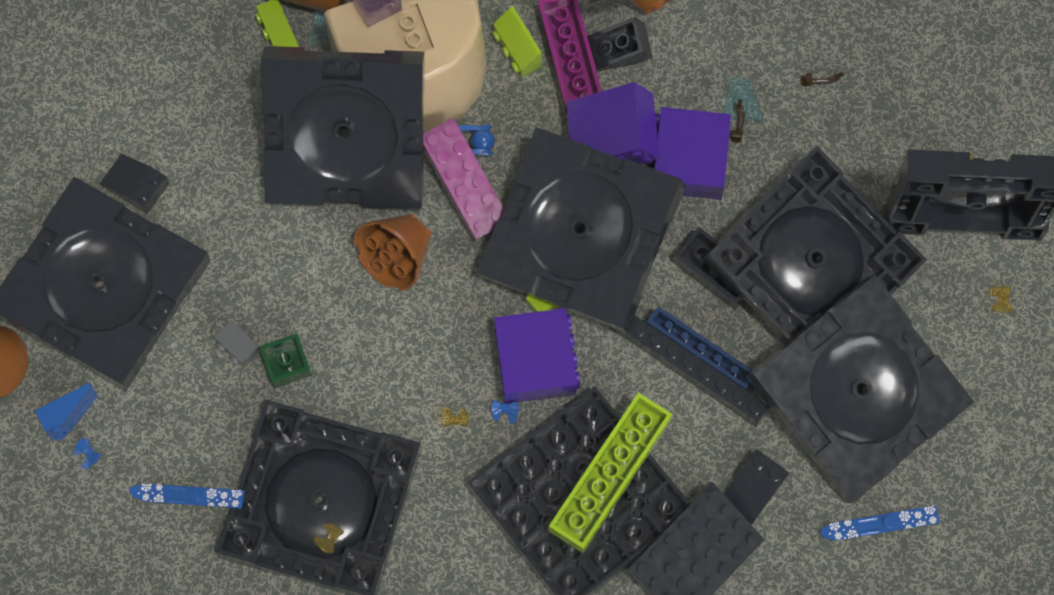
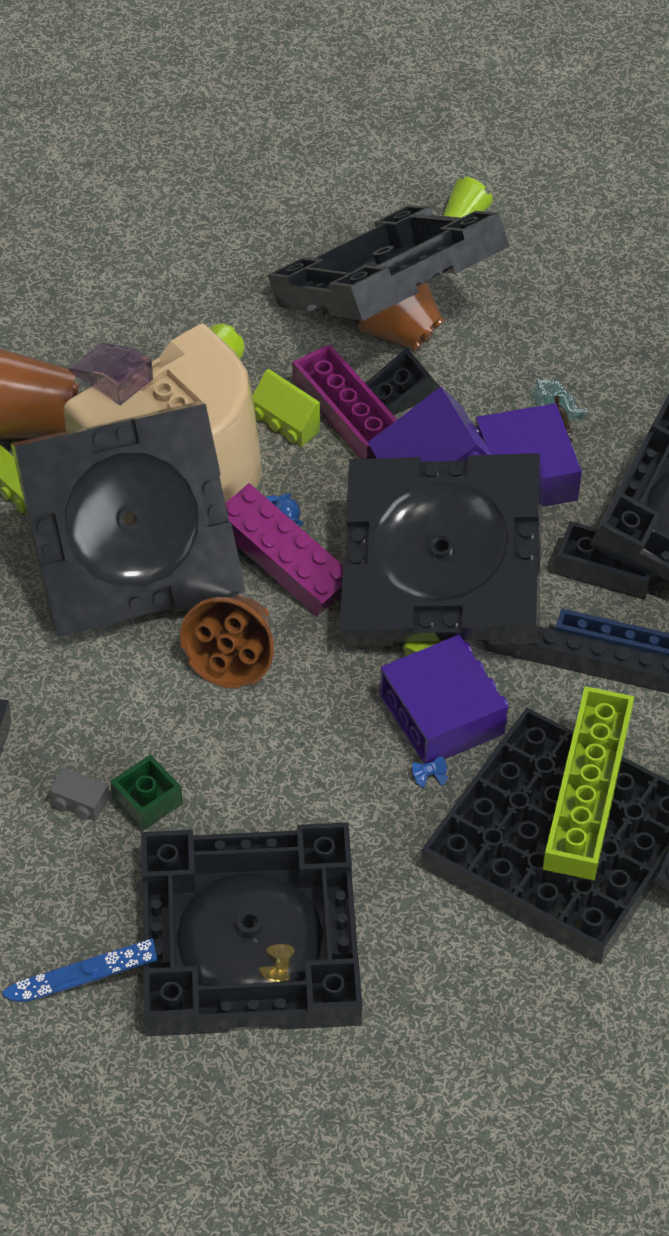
camera: 20 degrees left, 20 degrees down
clear yellow piece [441,406,469,427] -> none
dark brown piece [801,72,844,87] -> none

